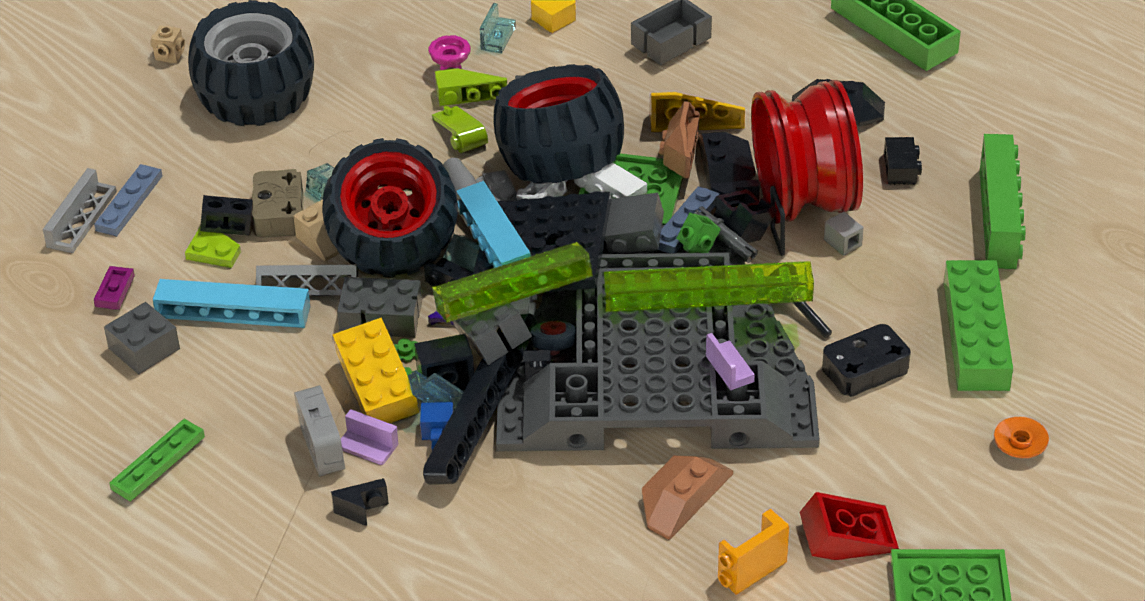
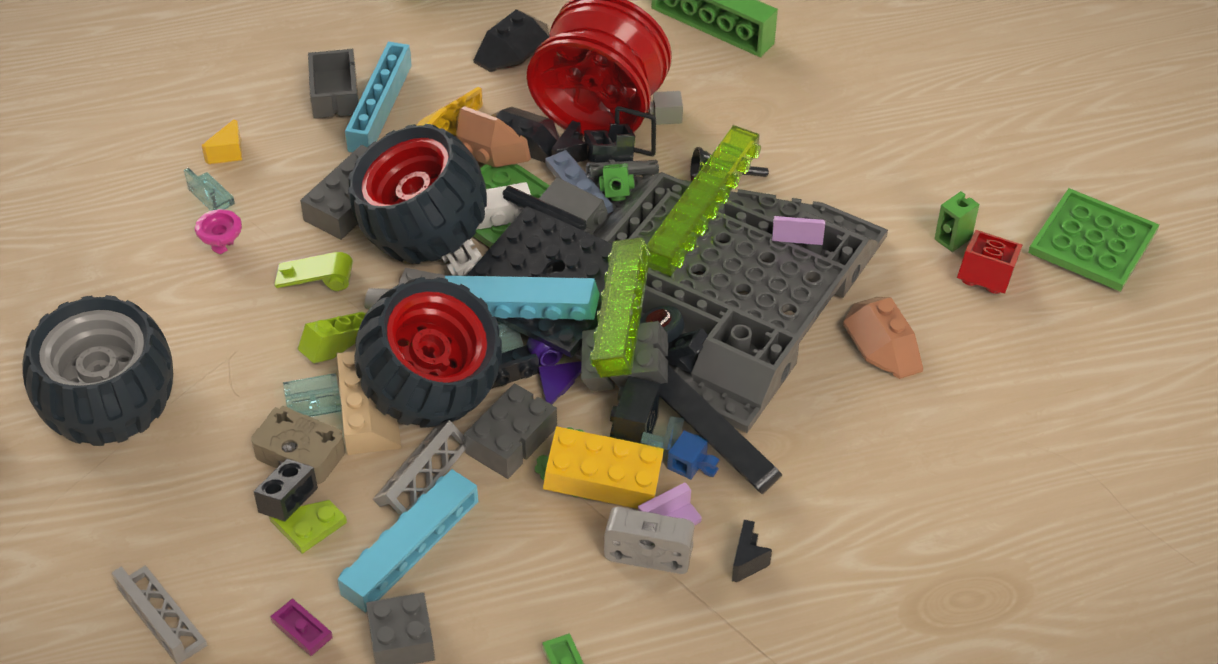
camera: 60 degrees left, 5 degrees up
sand blue plate [94,164,163,236] -> none
lime slope [435,68,507,106] -> none
light orange panel [717,509,789,595] -> none
black axle [822,324,911,397] -> none
bright green brick [943,260,1013,391] -> none
orange dish [994,417,1049,458] -> none
none -> medium azure brick [345,42,412,152]
none -> black axle [502,186,587,231]
none -> bright green brick [934,191,980,252]

